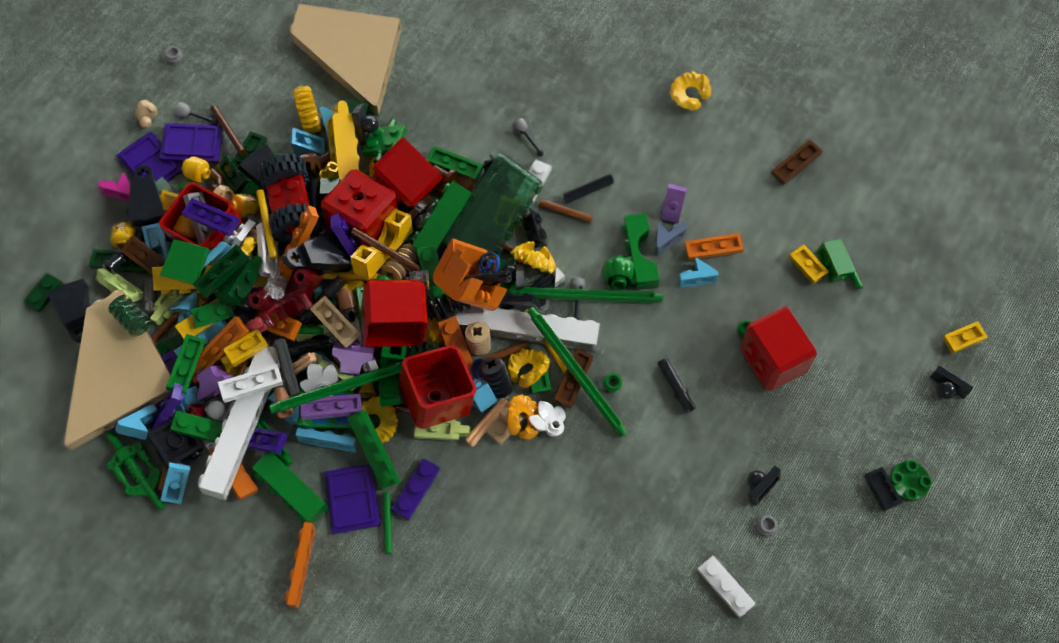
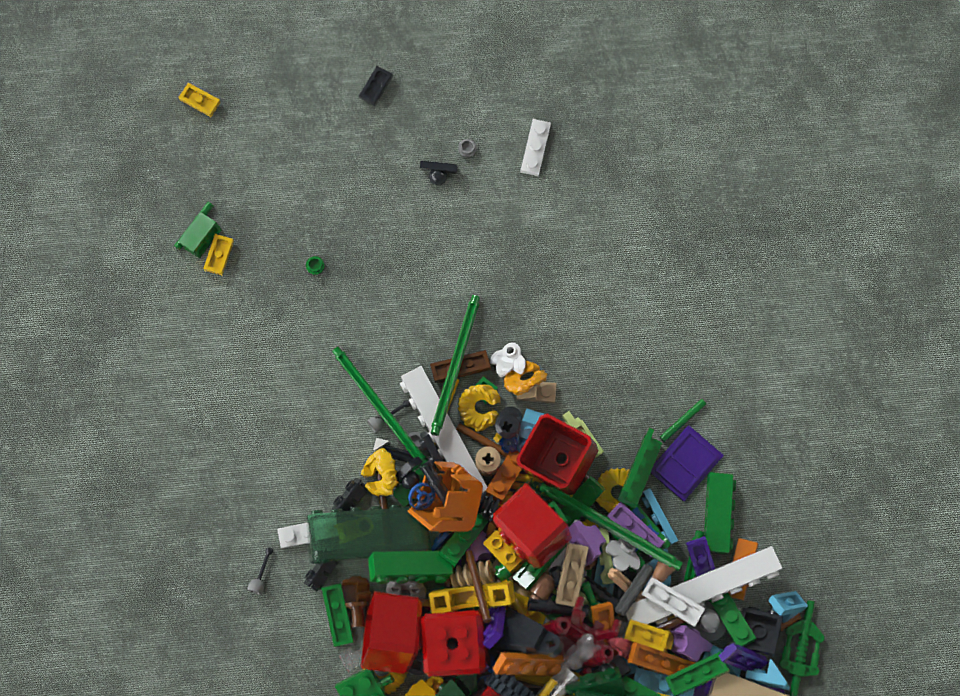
camera: 130 degrees left, 10 degrees up
dark red plate [185,403,206,417] -> none
orange plate [285,522,316,609] -> none
dark purple plate [392,458,441,521] -> none
clear tile [405,270,429,290] -> none
light nougat axle [465,398,509,447] -> none
dark orange bar [539,199,593,223] -> none
black axle [563,174,614,203] -> none
green plant [601,255,635,290] -> none
green plate [603,373,622,393] -> none
green arch [621,213,660,290] -> none
sand blue slope [655,222,688,256] -> none
black pin [657,358,696,413] -> none
medium lavender brick [660,184,687,223] -> none
yellow piece [669,71,711,111] -> none
medium azure slope [678,258,719,288] -> none
orange plate [684,233,744,261] -> none
red plate [740,306,817,391] -> none
reddish brown plate [771,140,823,186] -> none
green dish [890,460,932,501] -> none
black tile [930,366,974,399] -> none

